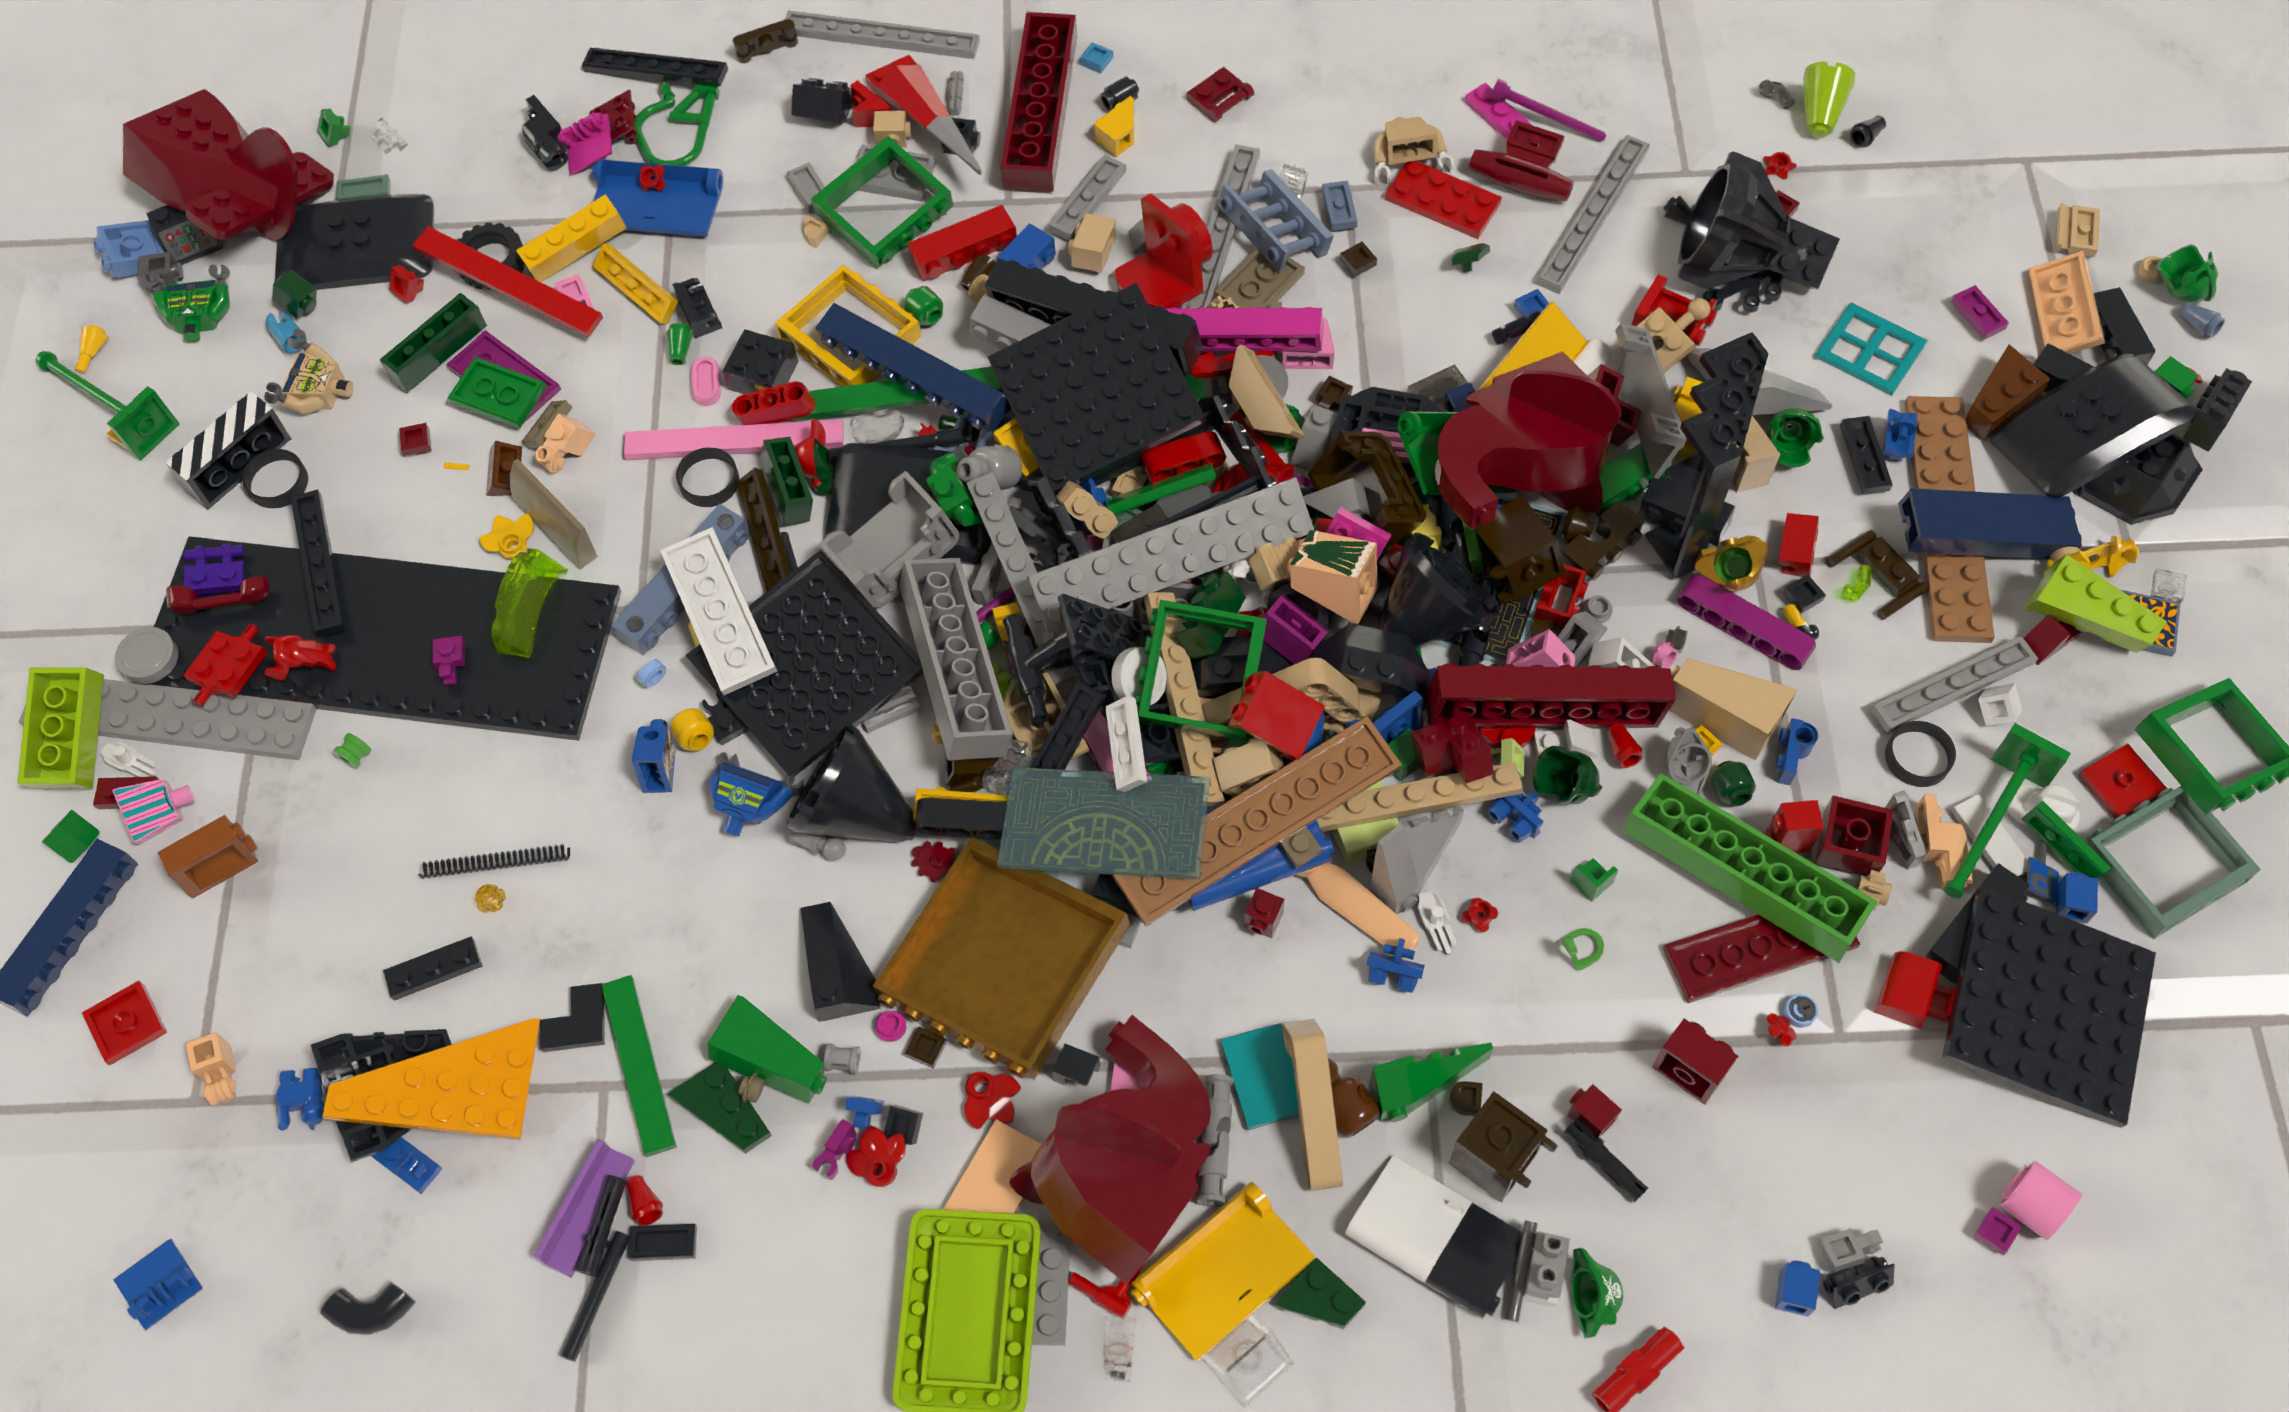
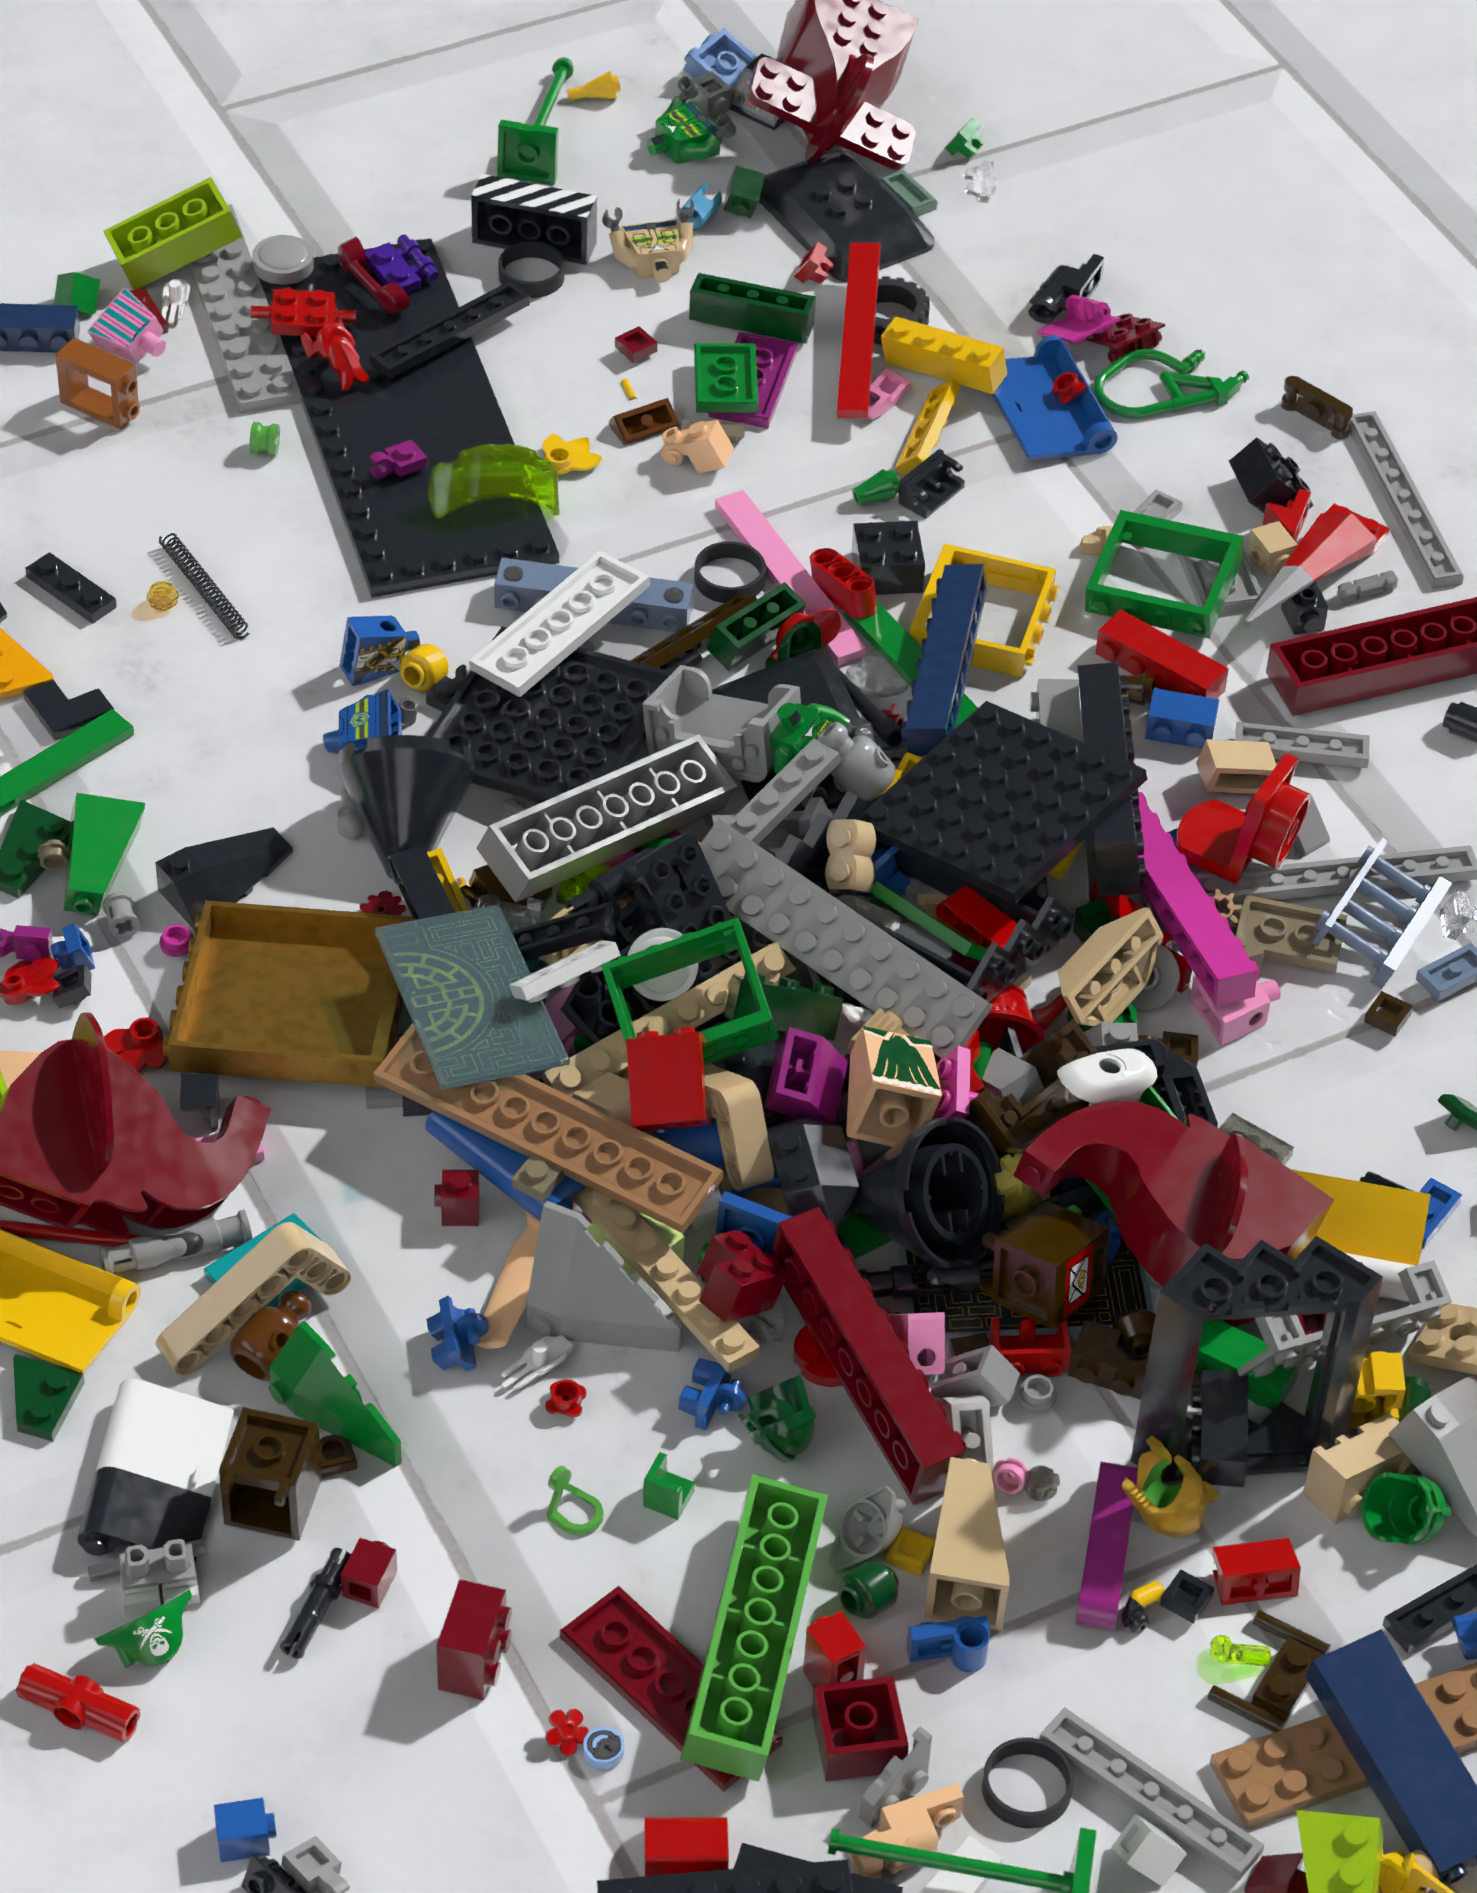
camera: 60 degrees right, 15 degrees down
dark tan slope [510,459,598,570] -> none
black tile [582,47,728,87] -> none
light blue tile [637,659,666,687] -> none
bright pink tile [692,357,721,406] -> none
green head [904,286,944,326] -> none
dark brown tile [905,1026,947,1069] -> none
yellow slope [1094,96,1134,157] -> none
yellowish green tile [1491,738,1525,778] -> none
white slope [1533,720,1597,759] -> none
red cone [1607,723,1643,768] -> none
tan gear [1856,870,1892,911] -> none
none -> white piece [1057,1048,1158,1106]

